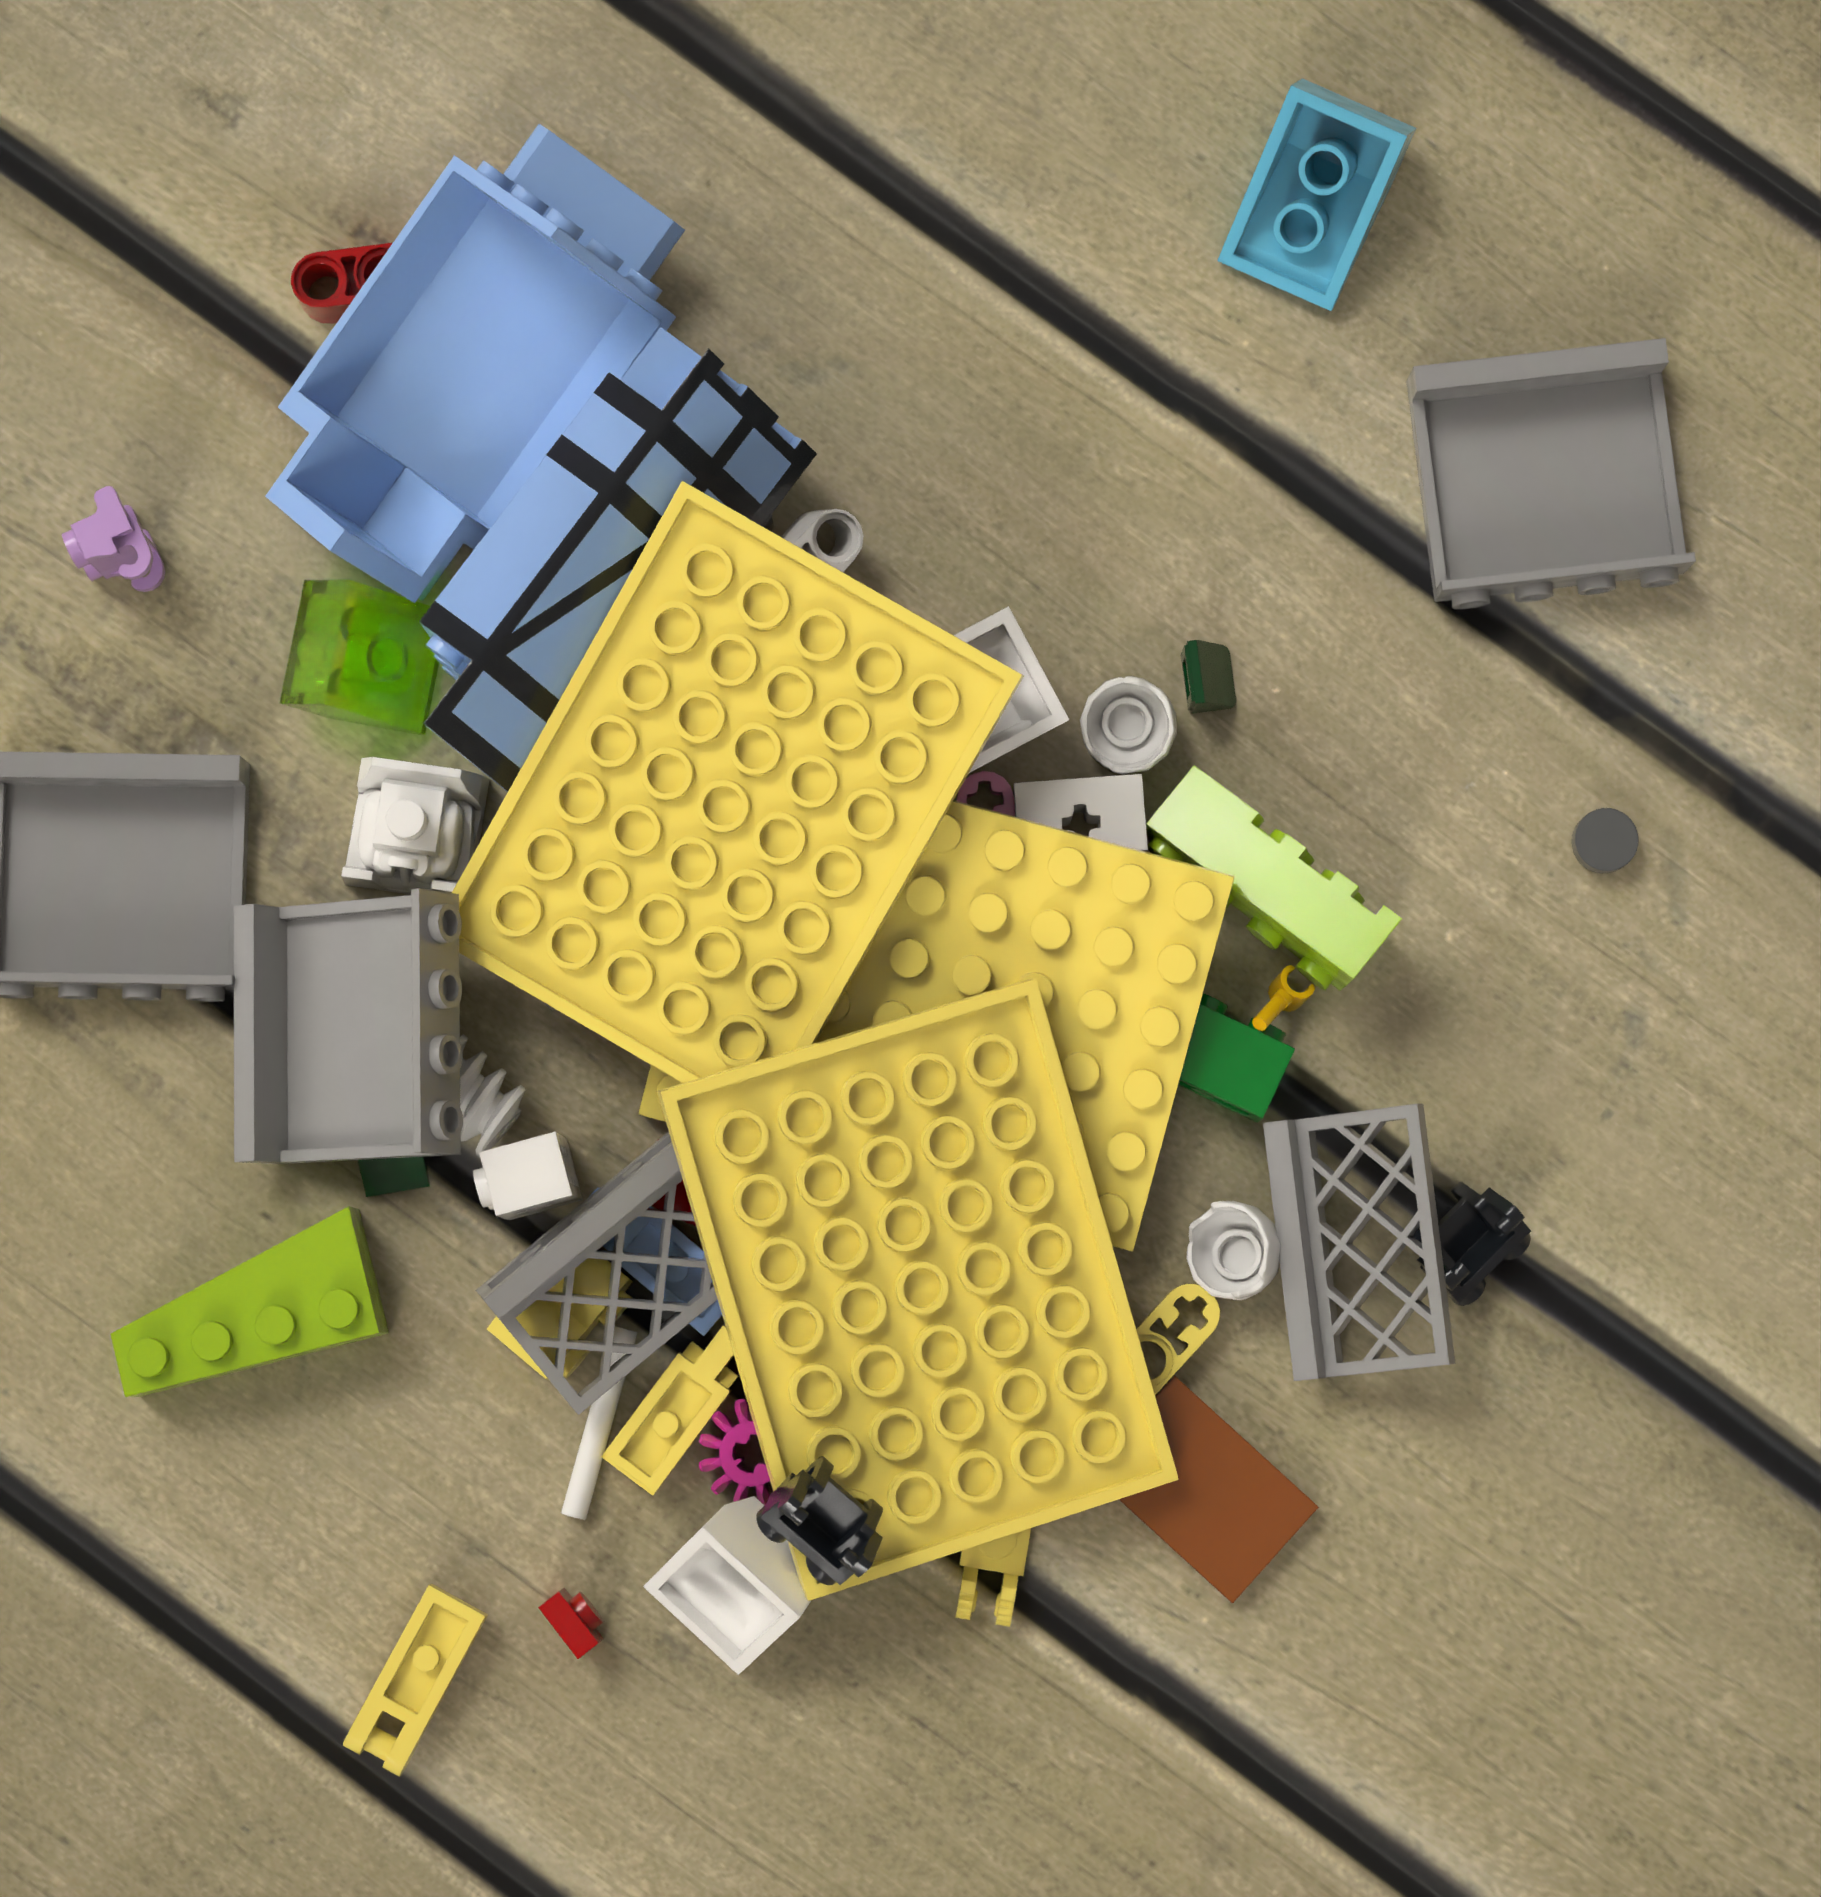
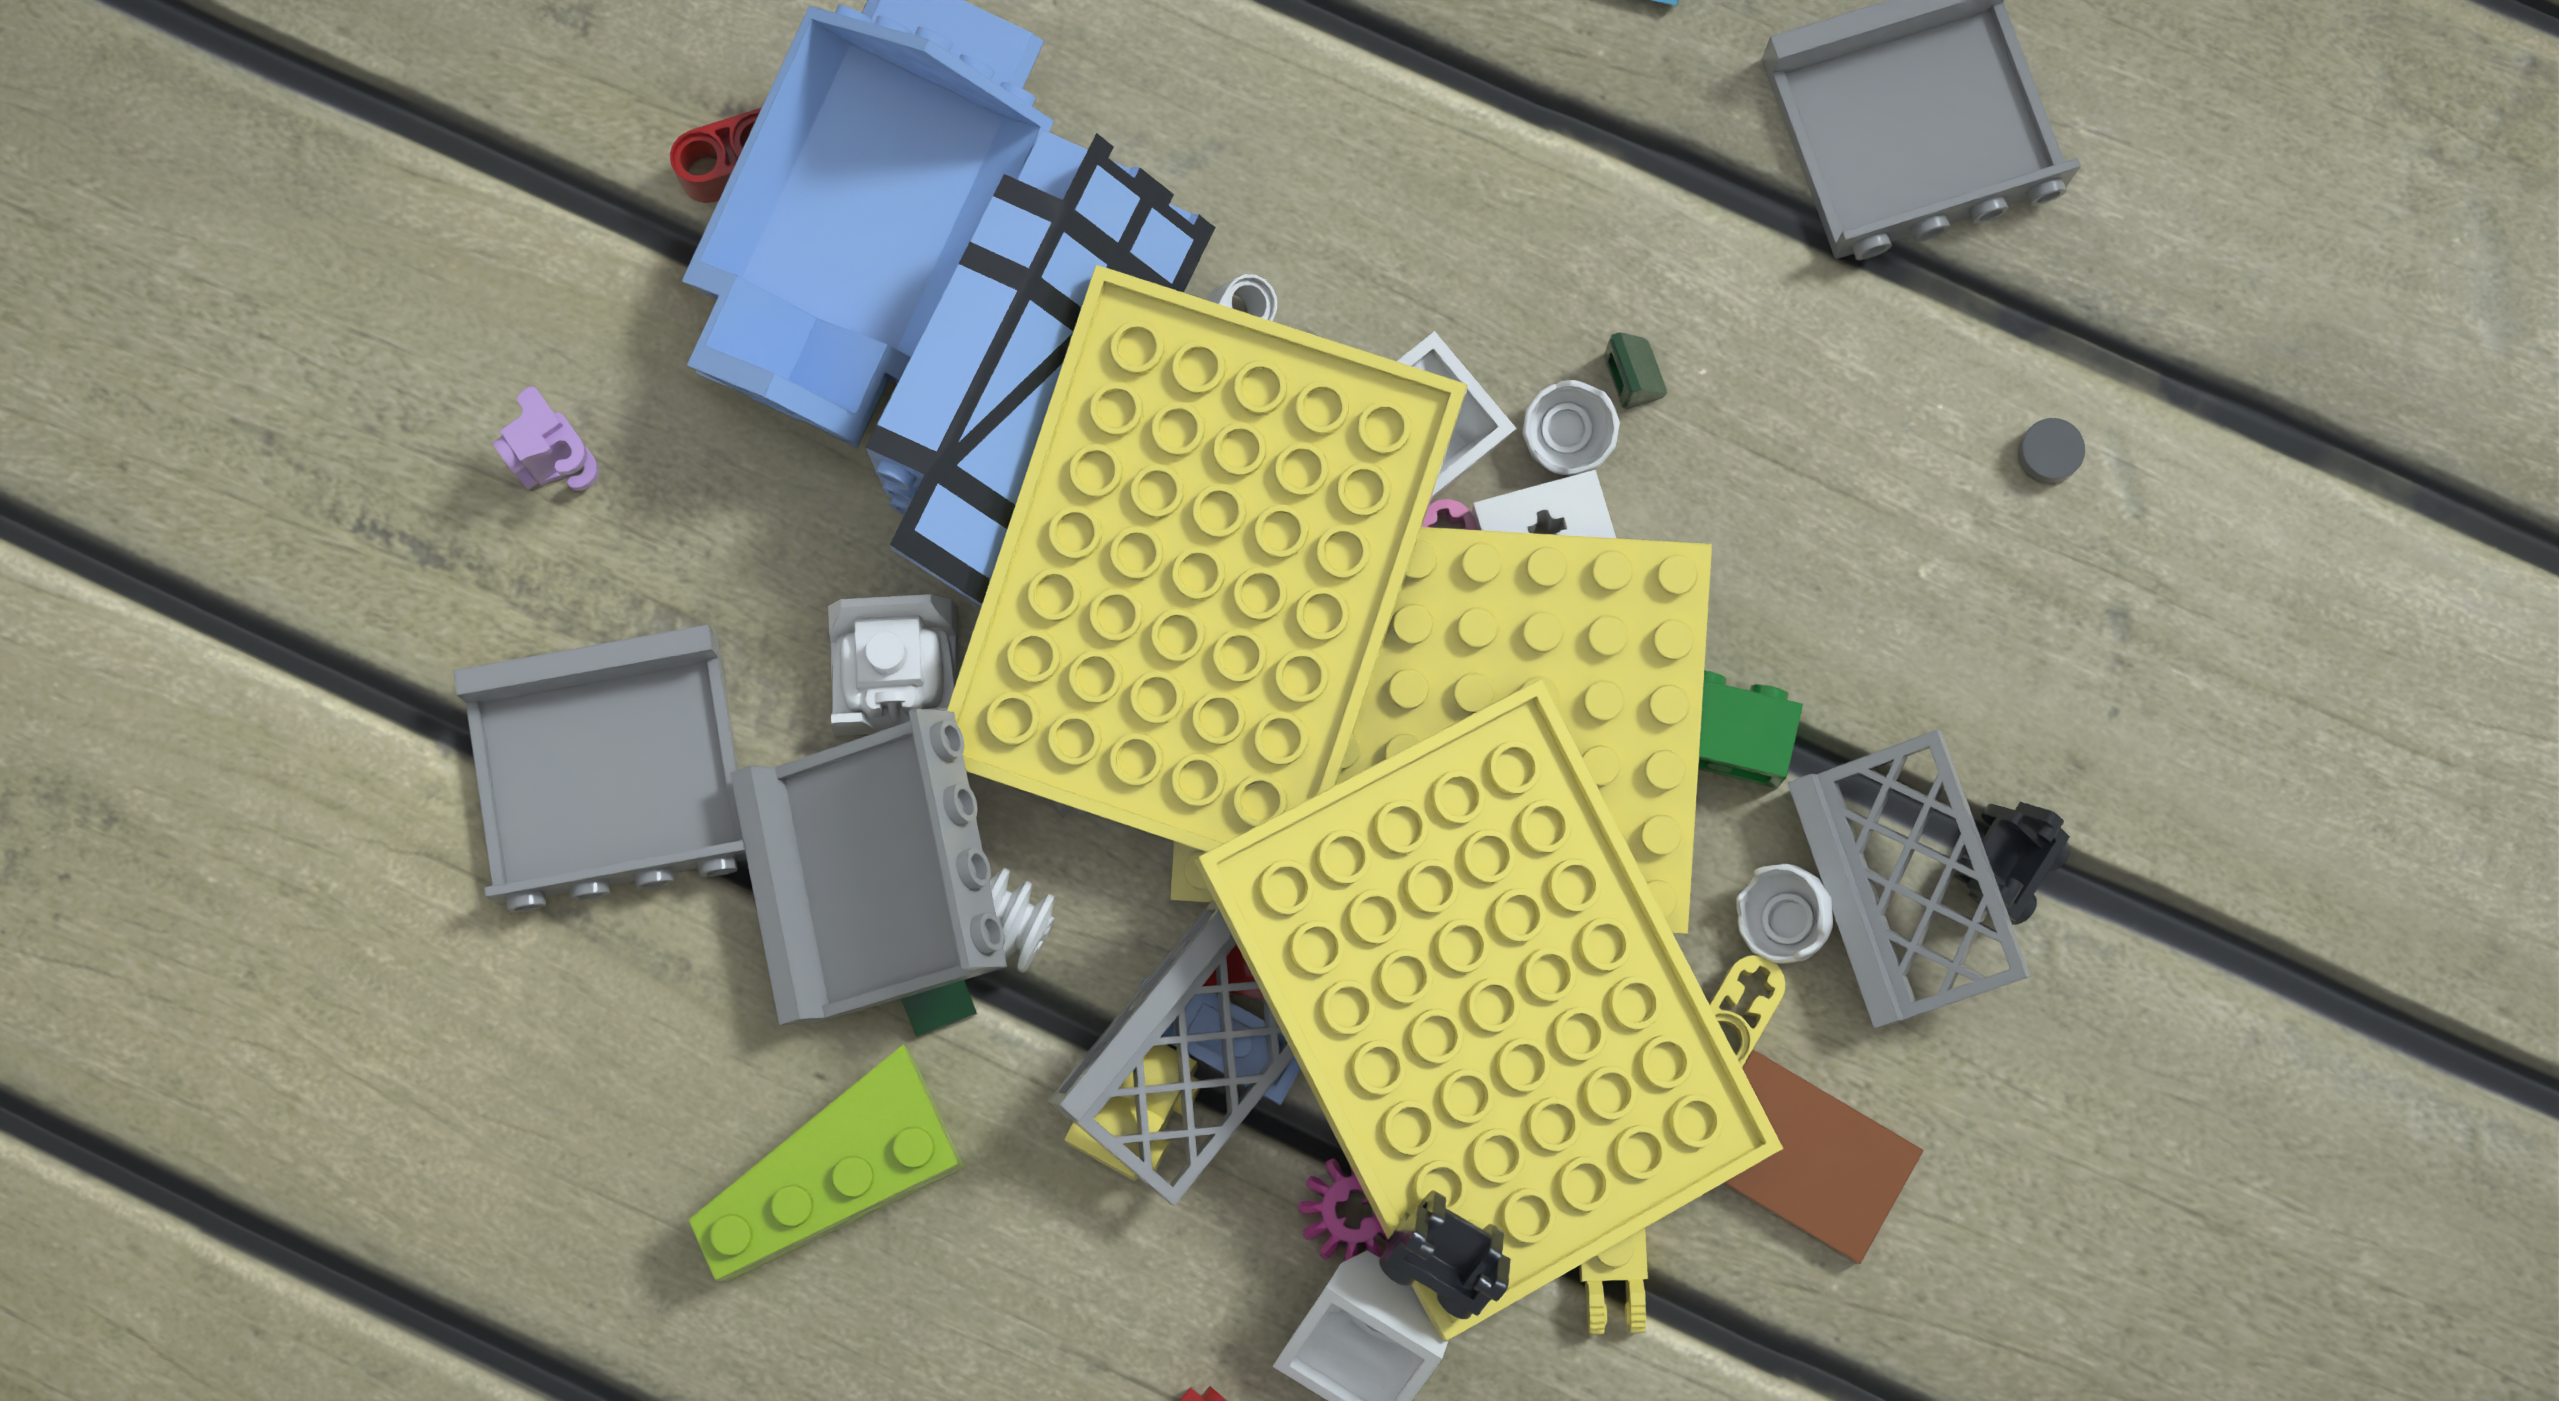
camera: 15 degrees left, 5 degrees down
clear neon green slope [280,579,439,735] -> none
white brick [473,1132,583,1220] -> none
white bar [561,1326,638,1520] -> none
light yellow hinge [601,1325,738,1496] -> none
wedge [1146,765,1402,991] -> none
yellow hand [1252,965,1315,1031] -> none

